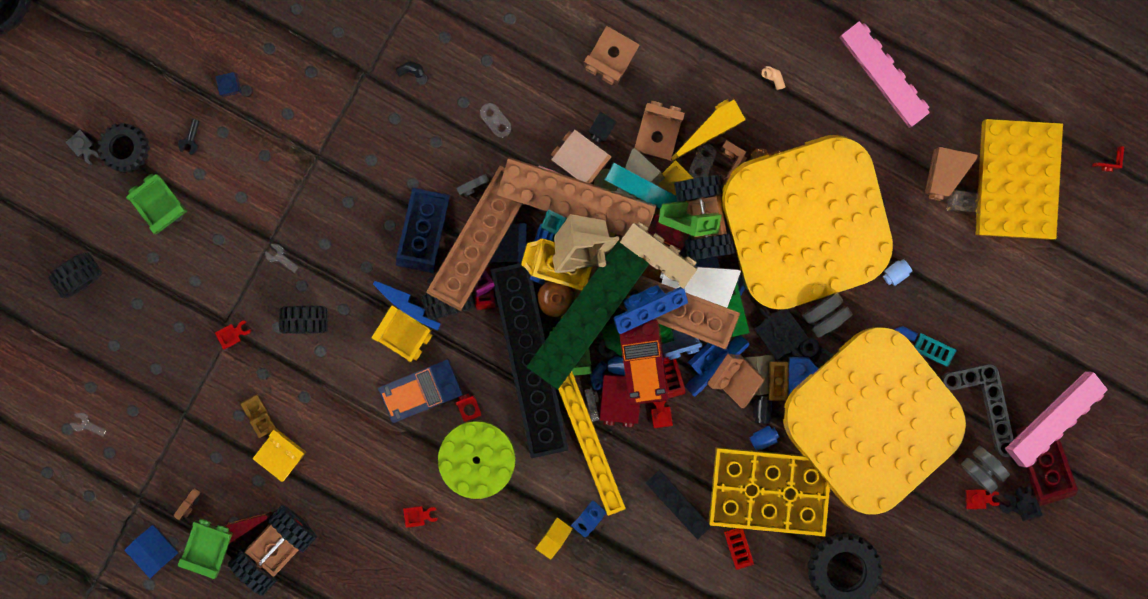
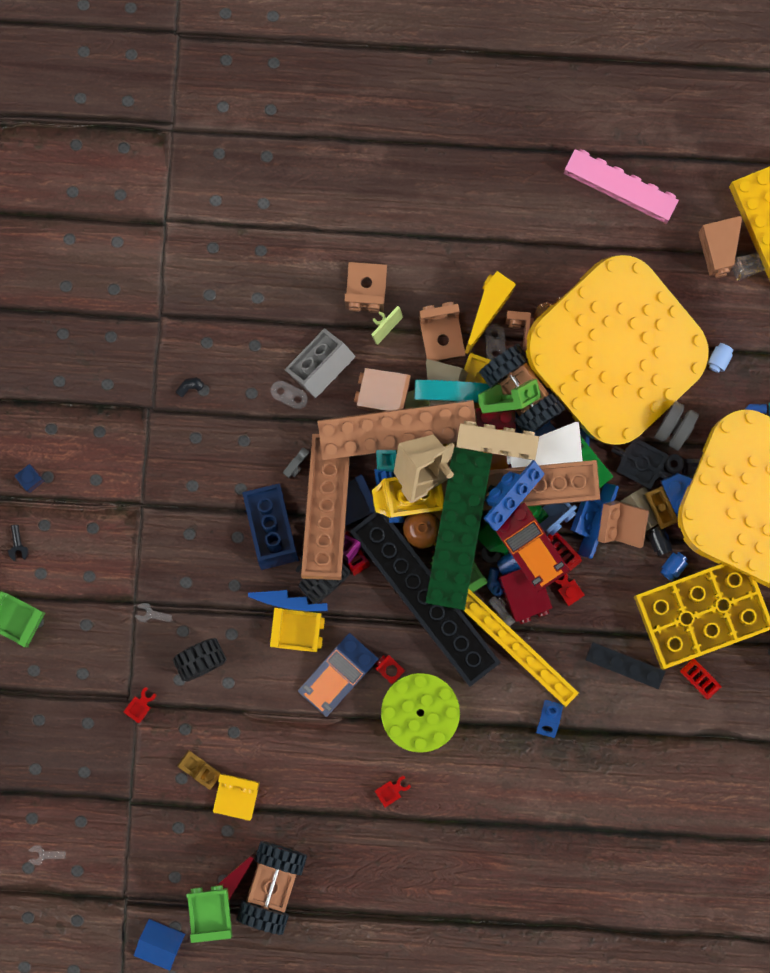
camera: 20 degrees left, 5 degrees down
nougat plate [173,488,201,520] -> none
yellow slope [535,517,573,560] -> none
black brick [588,112,617,143] -> none
light nougat arm [761,67,786,90] -> none
none -> light grey slope [285,328,356,398]
none -> yellowish green piece [371,306,403,345]

